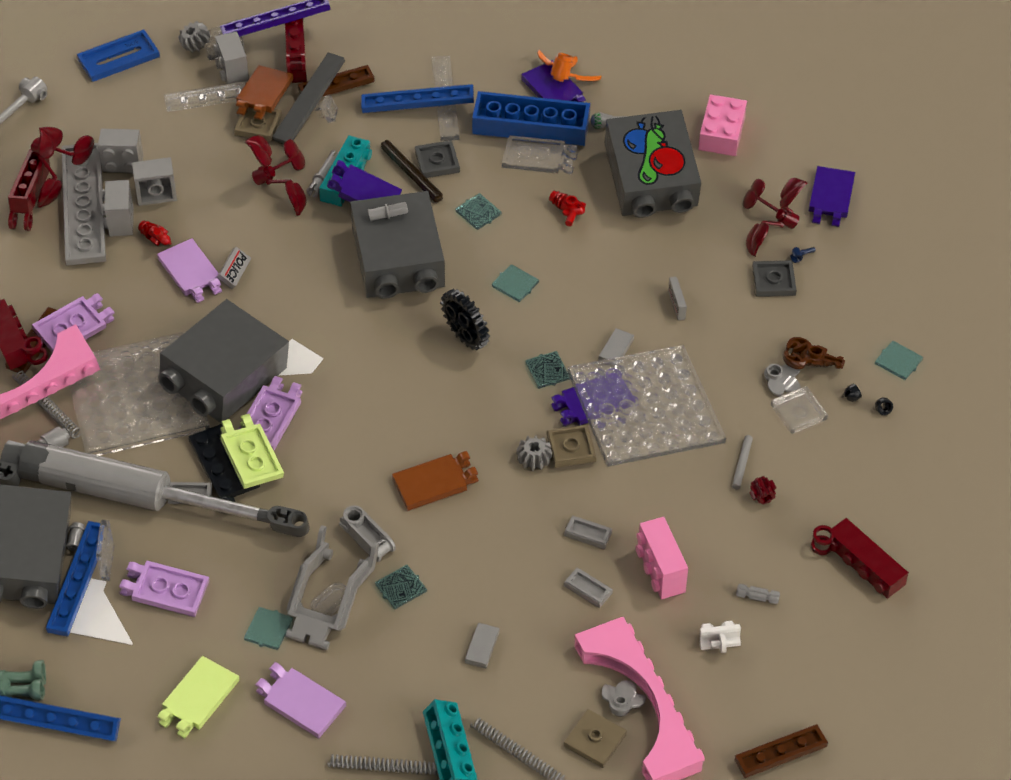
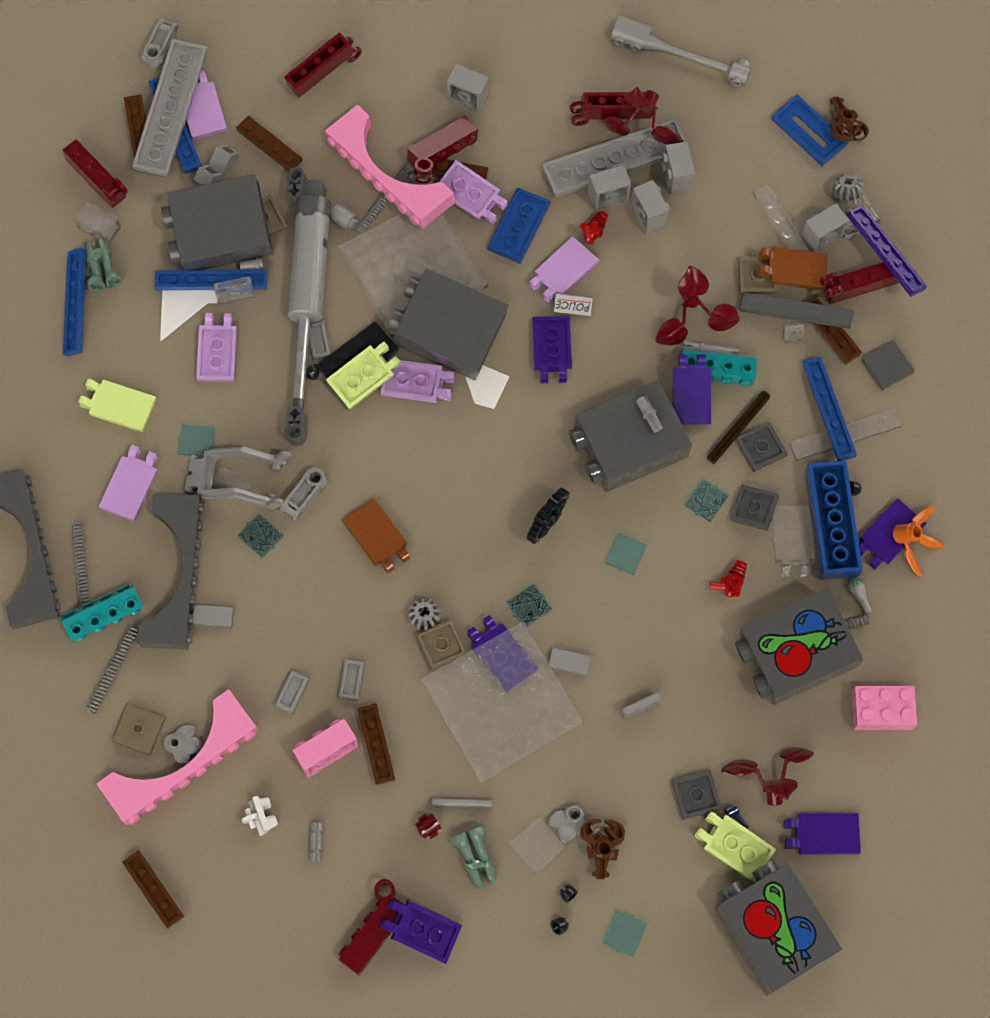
camera: 75 degrees right, 20 degrees up
none -> dark grey arch [138,493,204,650]
none -> reddish brown plate [357,703,396,785]
none -> dark purple tile [379,900,462,964]
none -> sand green piece [449,825,496,888]
none -> blue tile [487,188,551,264]
none -> dark purple tile [532,316,572,383]
none -> yellowish green tile [694,812,776,884]
none -> dark grey brick [715,860,842,996]
none -> dark grey tile [730,485,779,531]
none -> reddish brown animal [829,97,869,142]
none -> dark grey tile [862,341,915,390]

